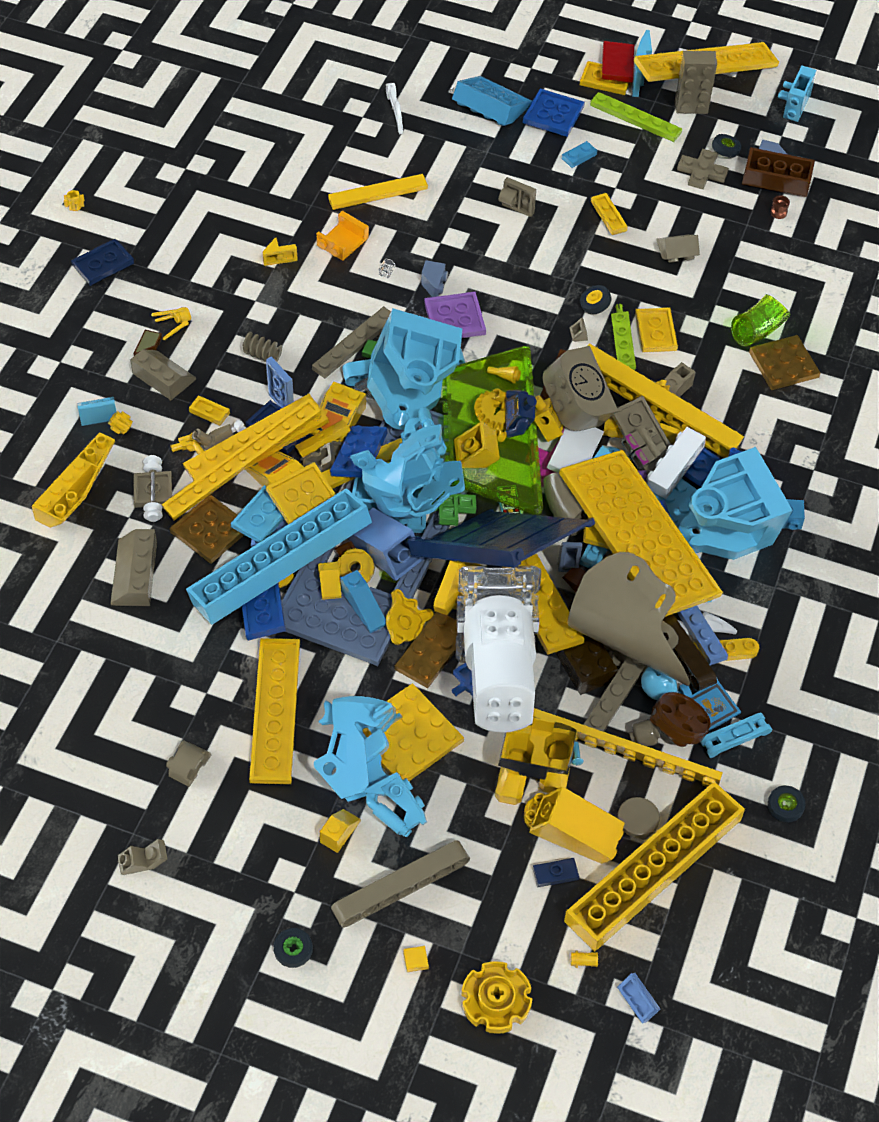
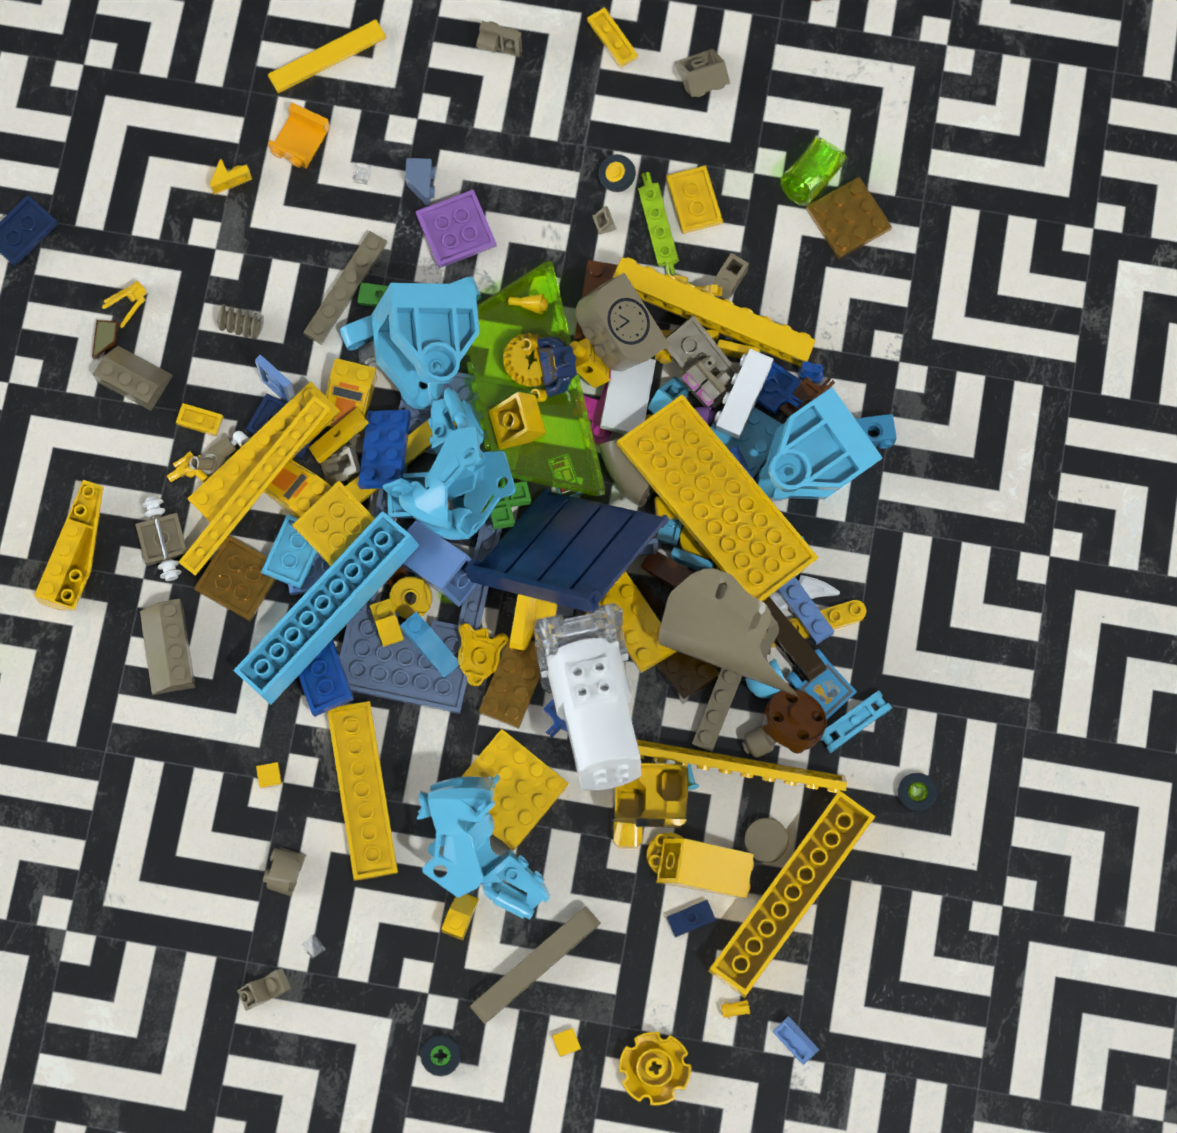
camera: 10 degrees left, 20 degrees up
medium azure slope [77,397,116,426] -> none
yellow gear [108,411,133,435] -> none
none -> yellow tile [256,762,282,789]
none -> clear hose [301,934,325,959]

